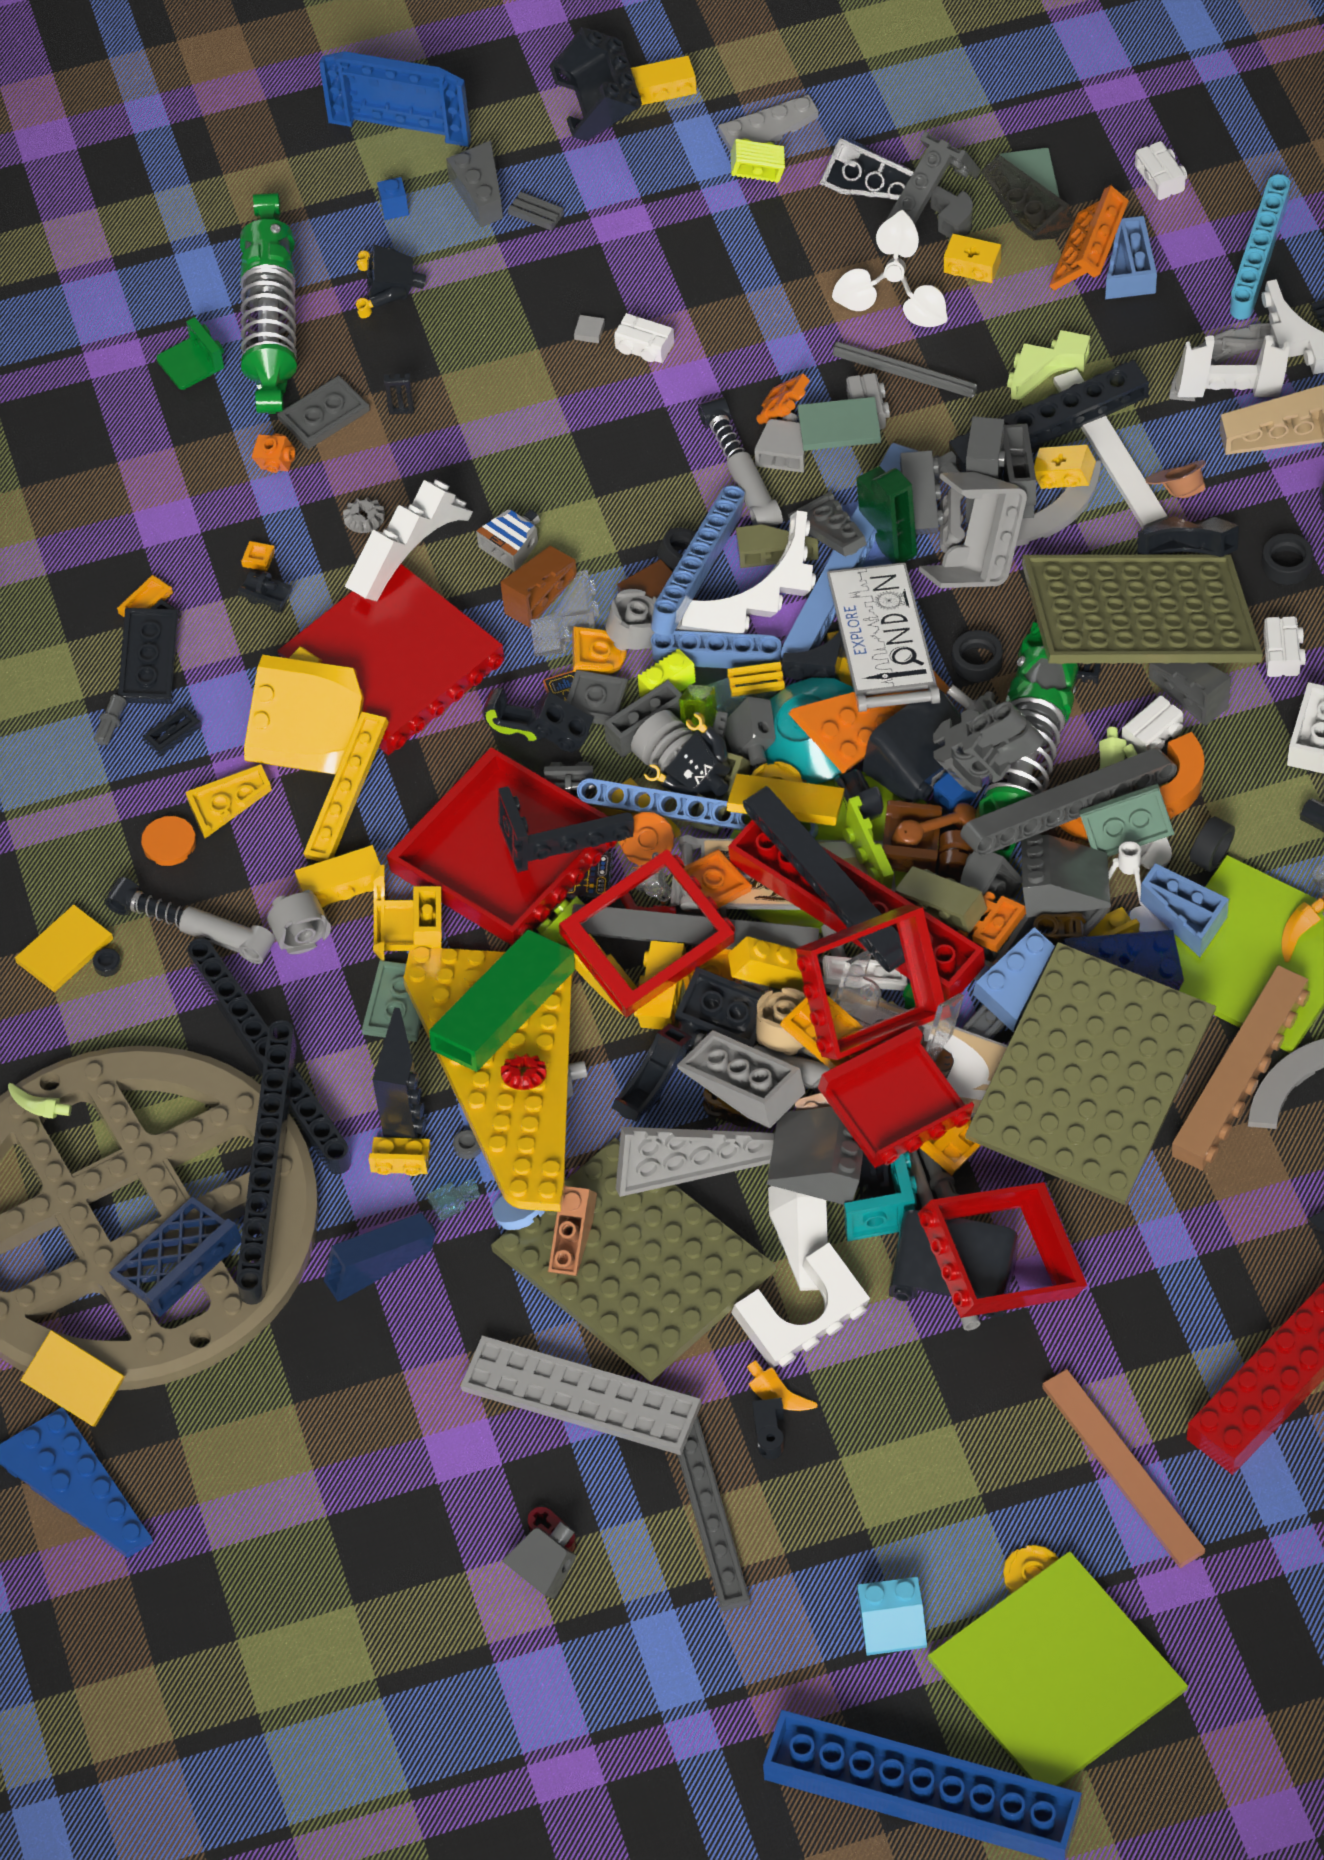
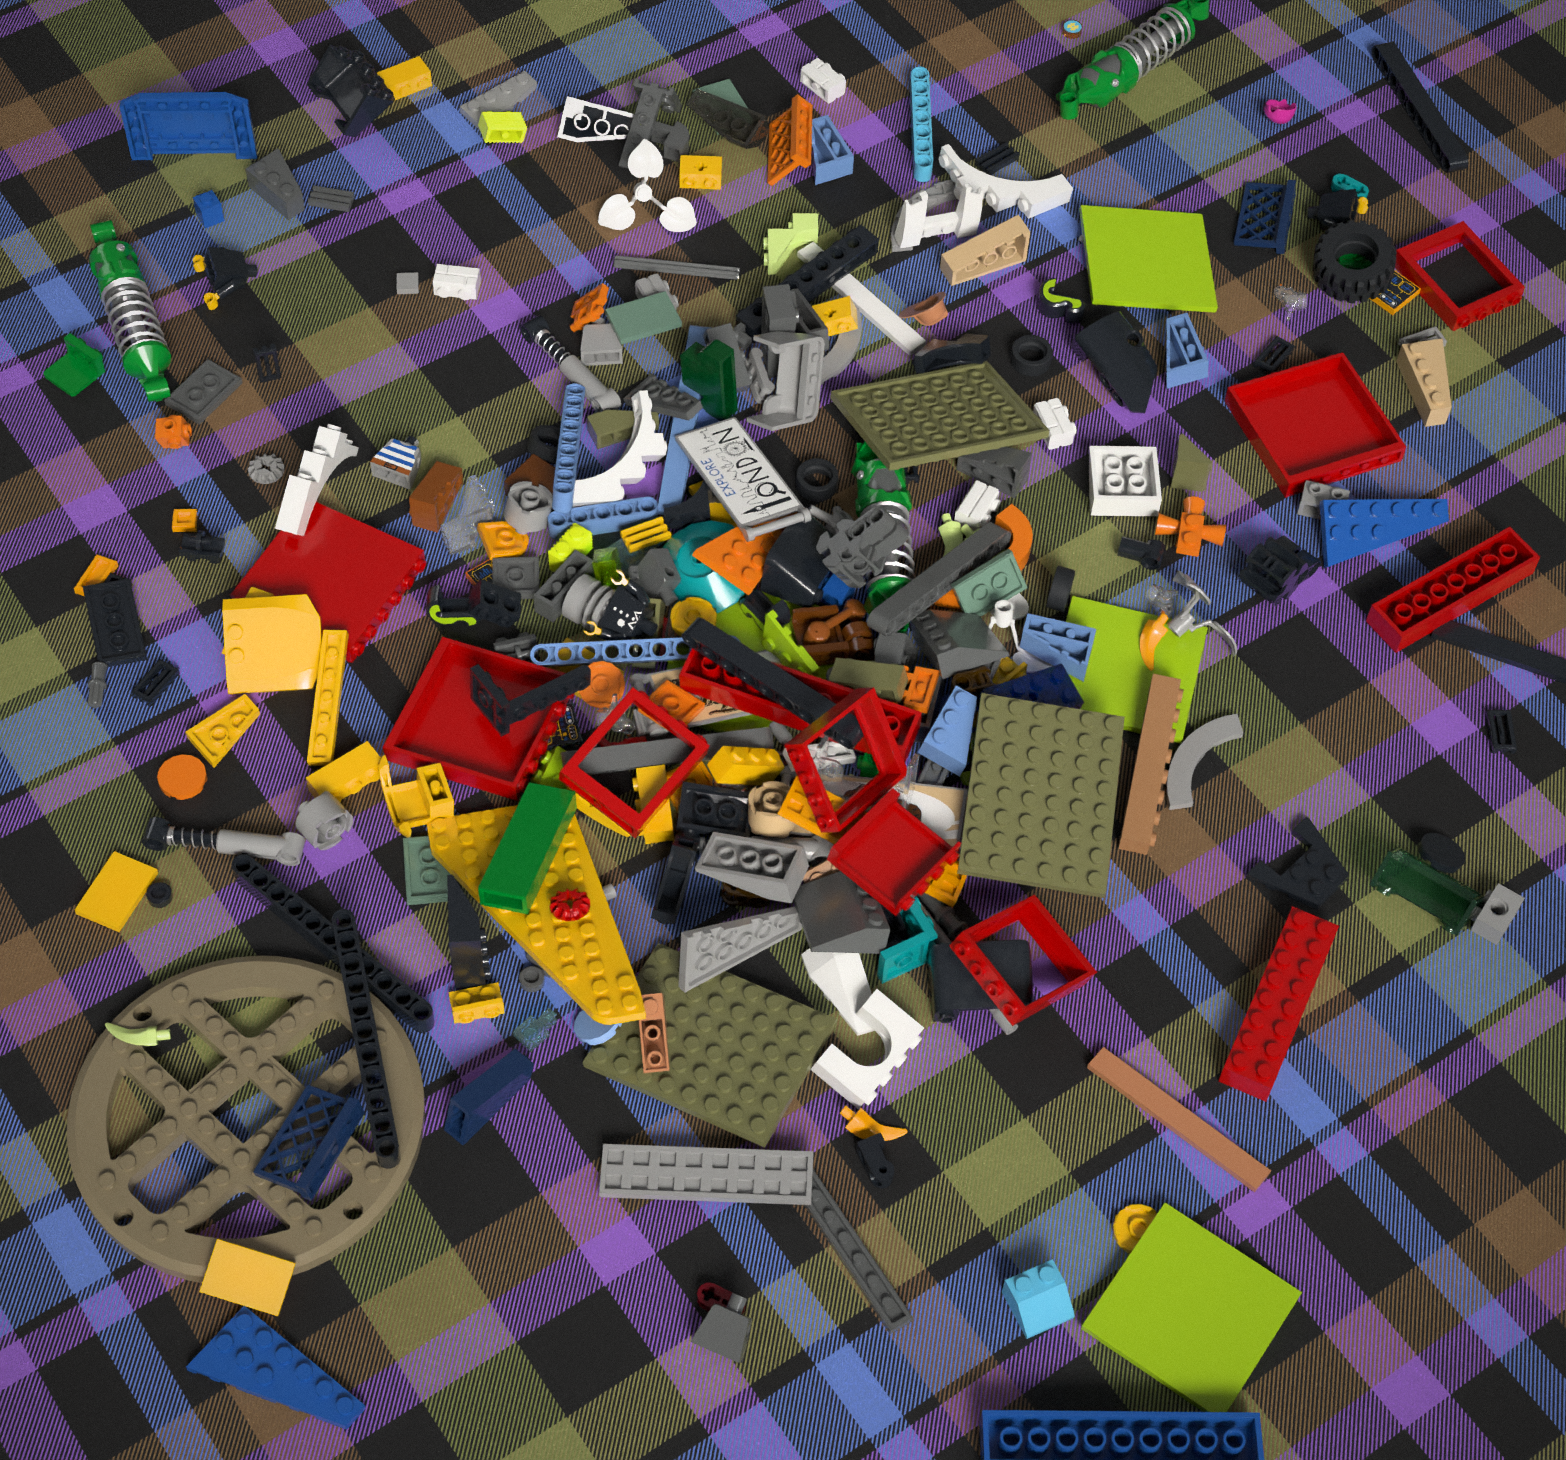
camera: 25 degrees left, 0 degrees up
yellow tile [727,773,845,826] -> none

